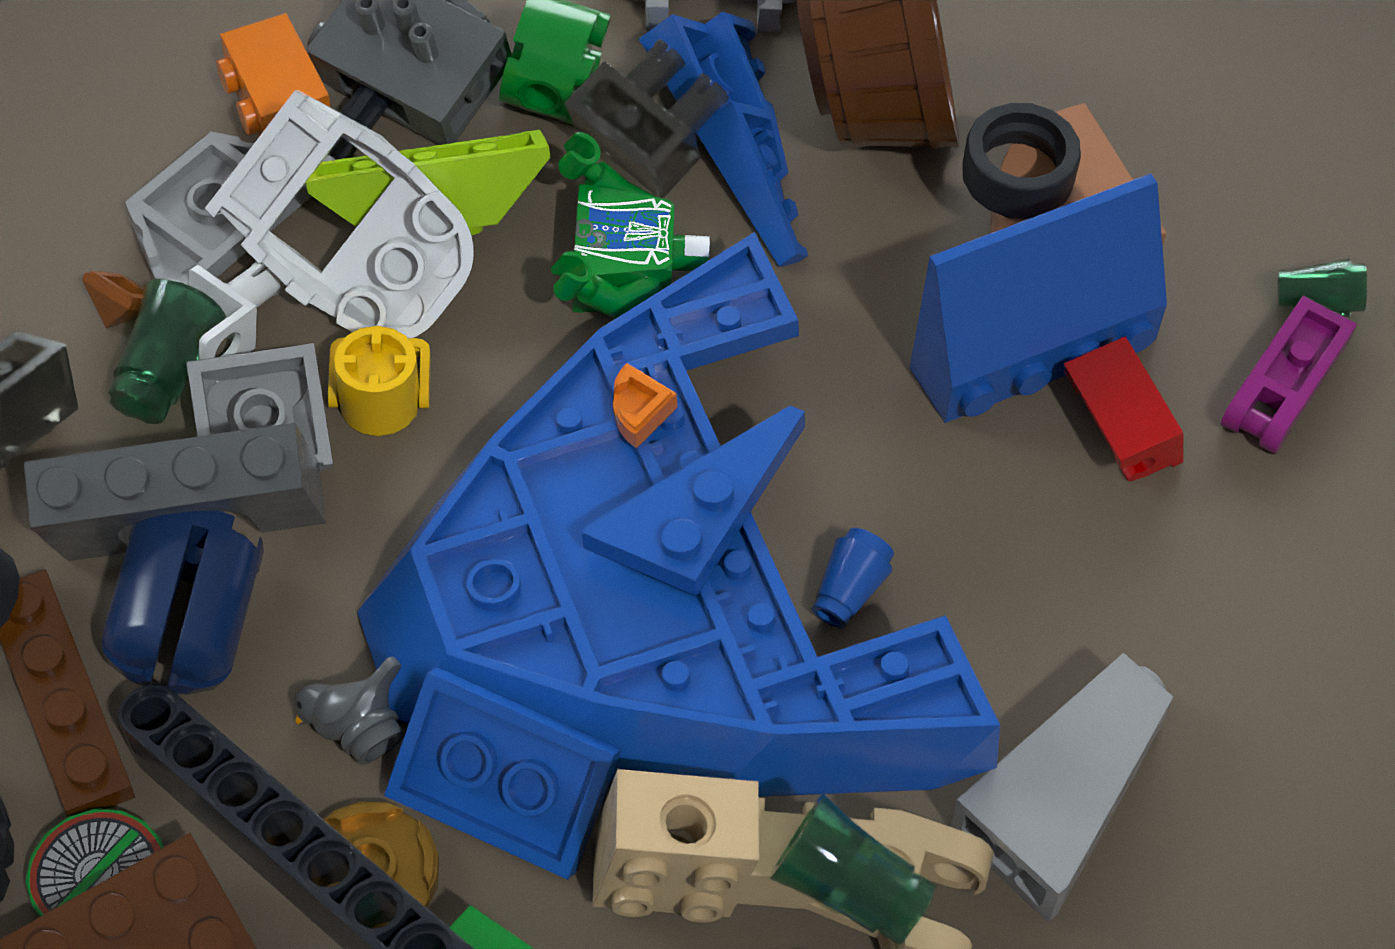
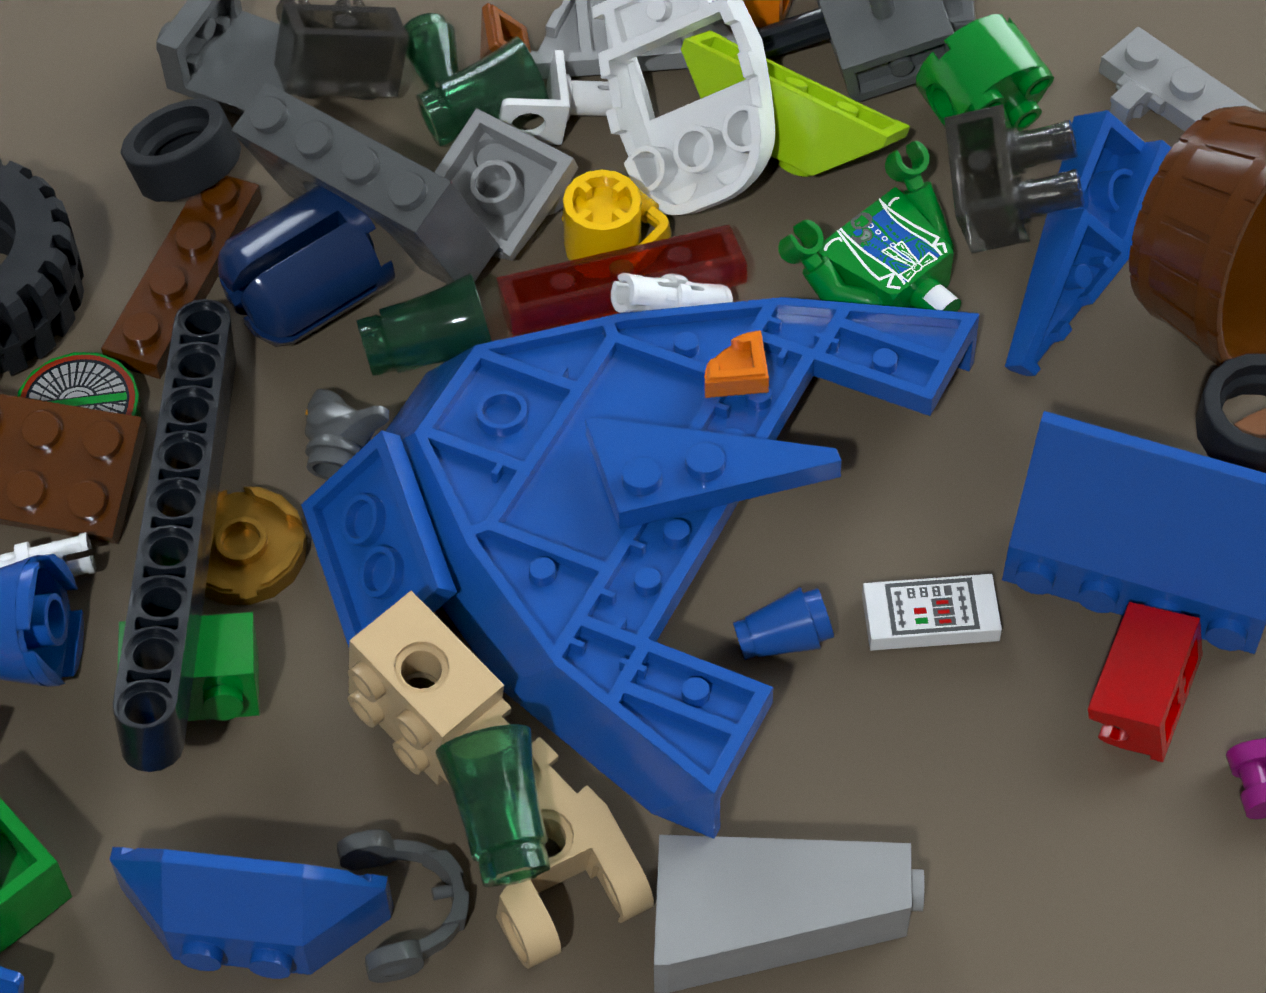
camera: 50 degrees right, 0 degrees up
none -> clear green plant [356,273,492,376]
none -> clear green cone [401,13,463,102]
none -> clear red brick [497,225,747,337]
none -> white pin [611,273,733,313]
none -> white tile [862,574,1002,651]

